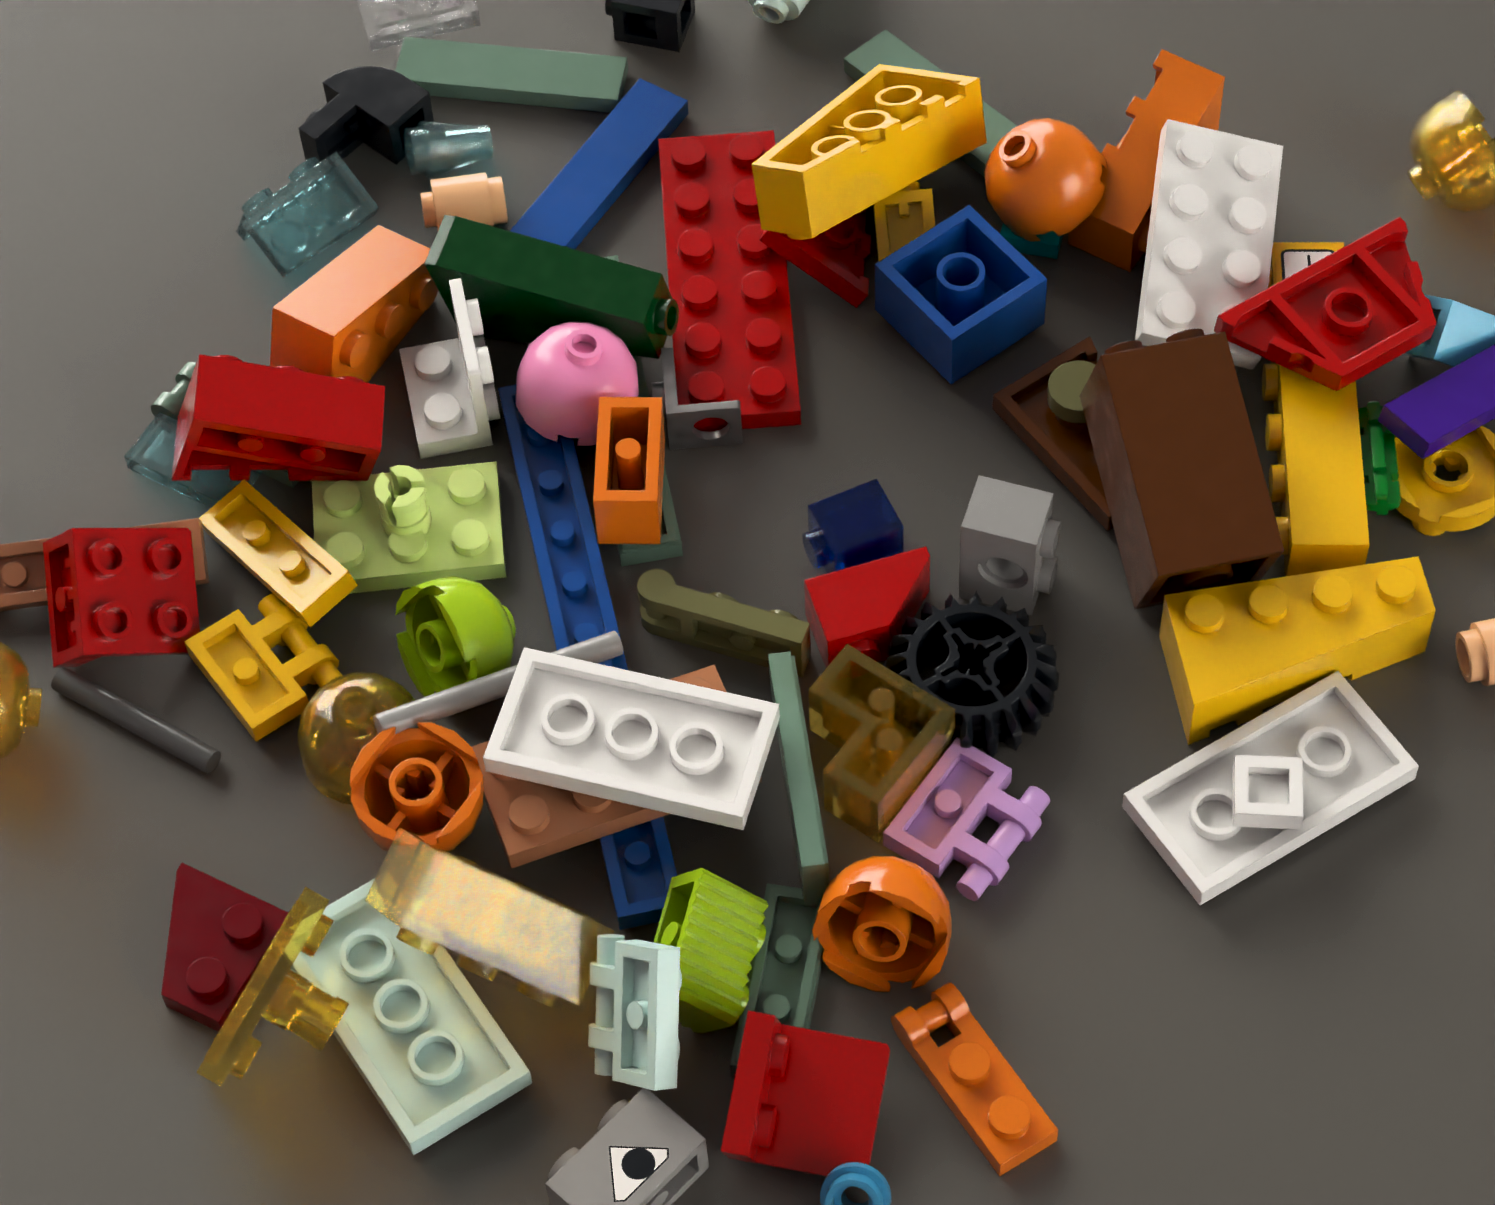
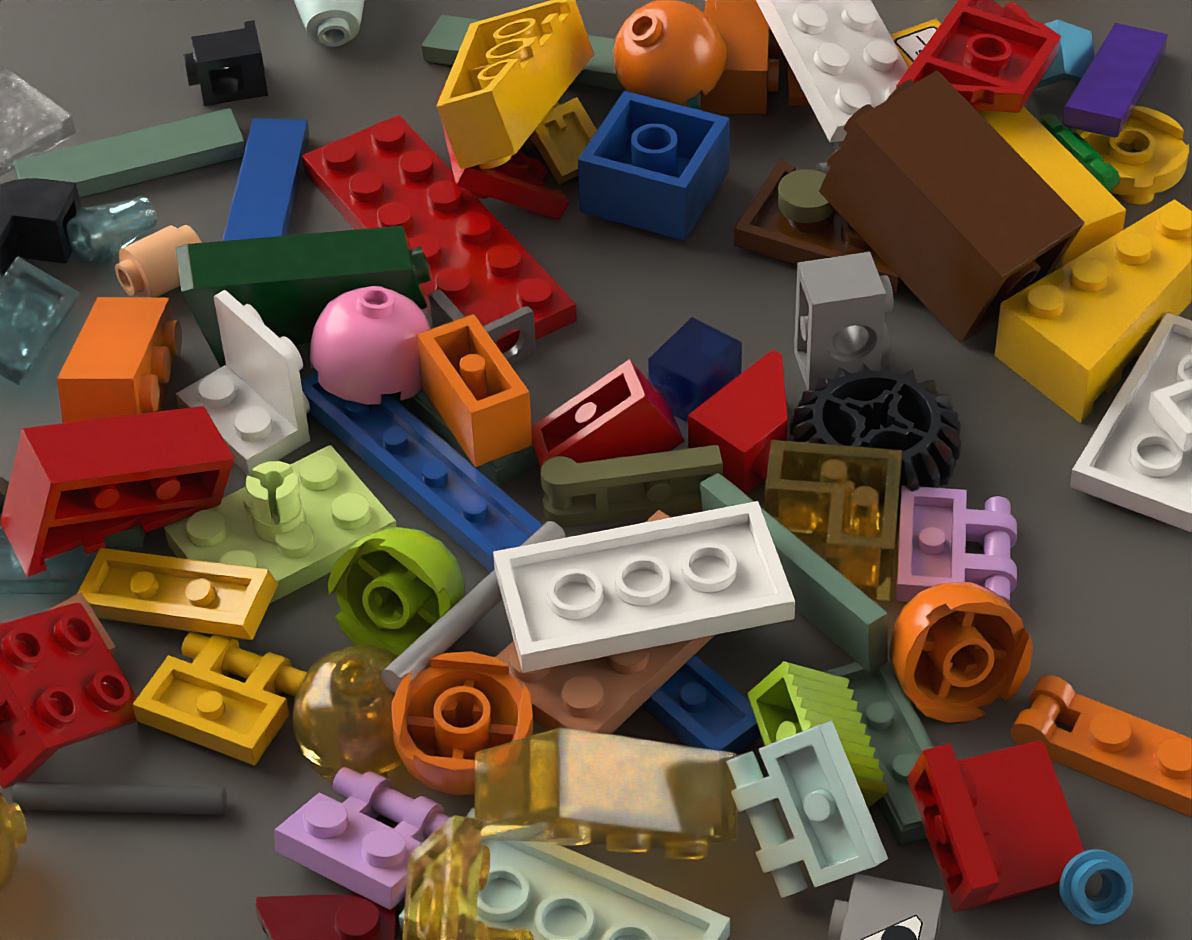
camera: 30 degrees left, 10 degrees down
none -> lavender plate [275,767,462,910]
none -> red slope [531,359,685,467]

